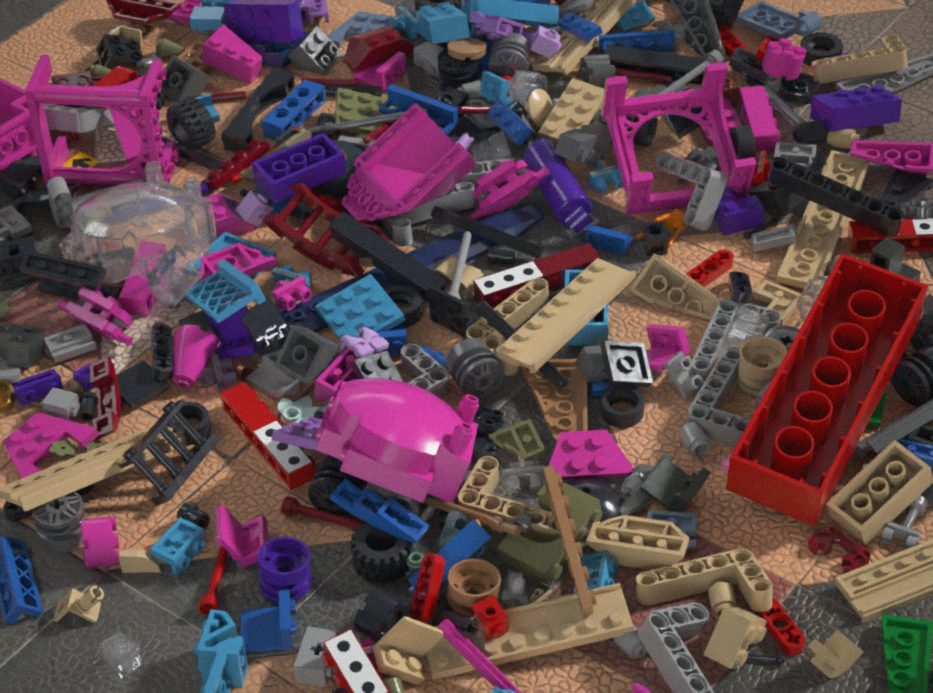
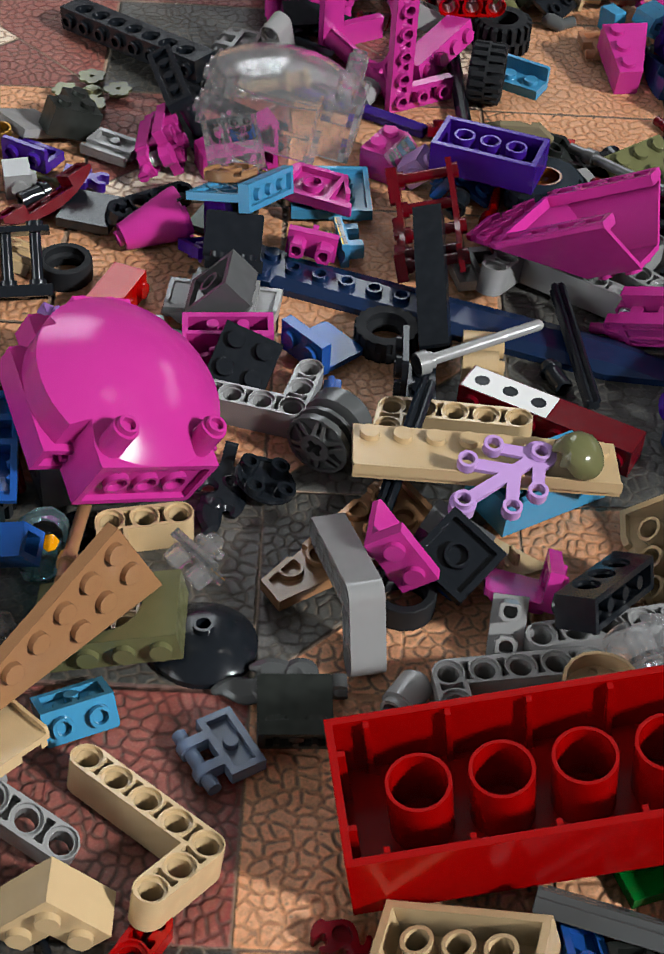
camera: 50 degrees right, 0 degrees up
yellow sticker [63,152,100,168] -> none
olive cone [156,38,185,57] -> none
dark grey slope [162,55,210,103] -> none
dark red bar [188,91,246,102] -> none
clear purple hips [199,353,237,397] -> none
black arch [221,68,295,152] -> none
copper hinge [234,362,254,382] -> none
blue brick [262,80,326,141] -> none
dark azure plate [315,274,405,341] -> none
lavender piece [339,327,389,359] -> none
olive wing [489,419,547,465] -> none
dark pink wing [544,430,634,481] -> none
tan wedge [586,515,689,570] -> none
tan brick [708,582,737,619] -> none
none -> medium nougat tile [203,163,258,183]
none -> light grey beam [309,513,387,678]
none -> dark pink bracket [364,499,440,593]
none -> lavender plant [447,435,557,521]
none -> black brick [551,551,654,634]
none -> olive hair [552,430,604,481]
none -> dark azure piece [598,3,627,29]

